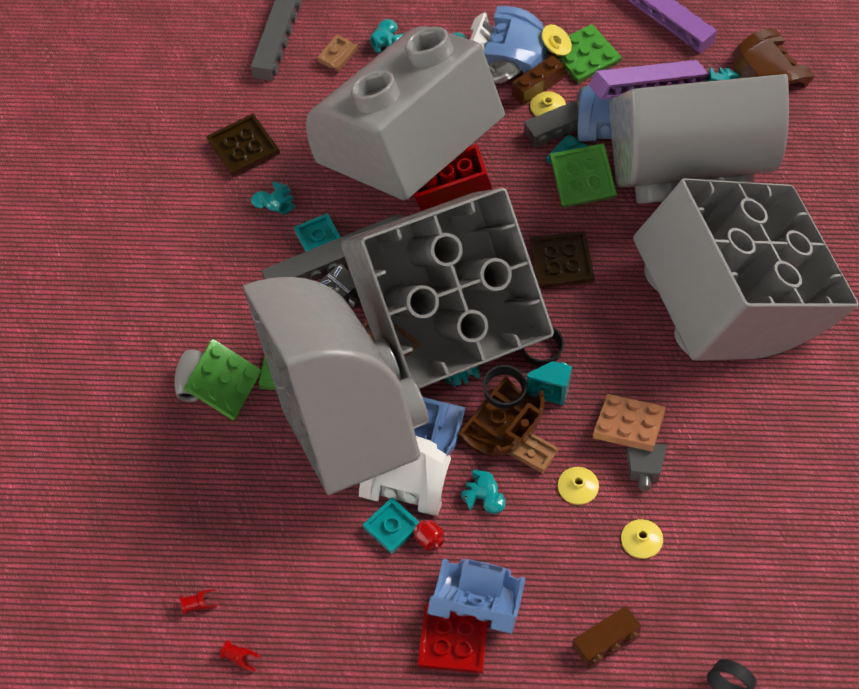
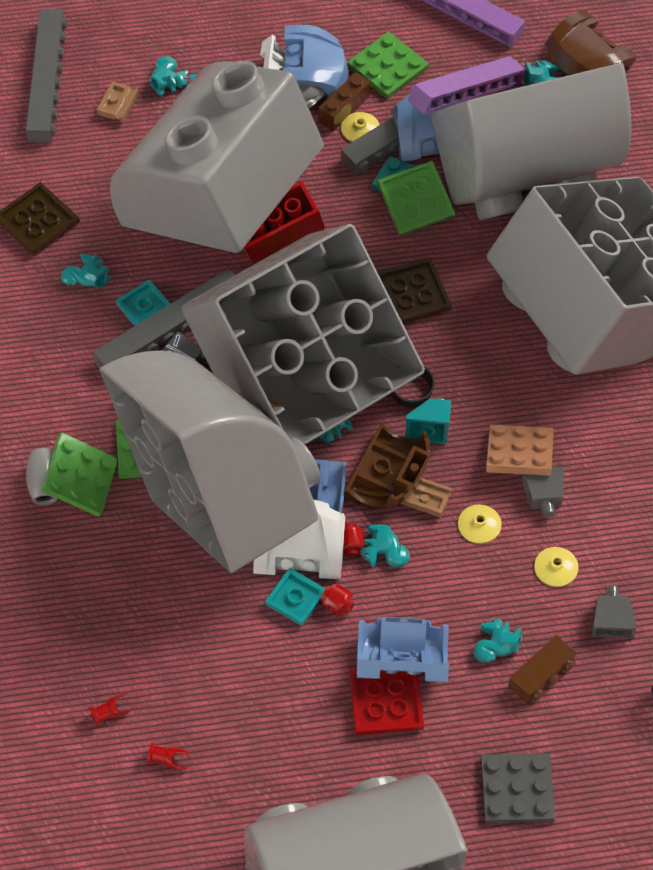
camera: 15 degrees left, 0 degrees up
black tyre [483,365,527,409] -> none
light yellow dish [542,25,572,56] -> none
none -> red head [343,523,365,557]
none -> teal animal [473,619,523,663]
none -> dark grey torso [591,586,636,638]

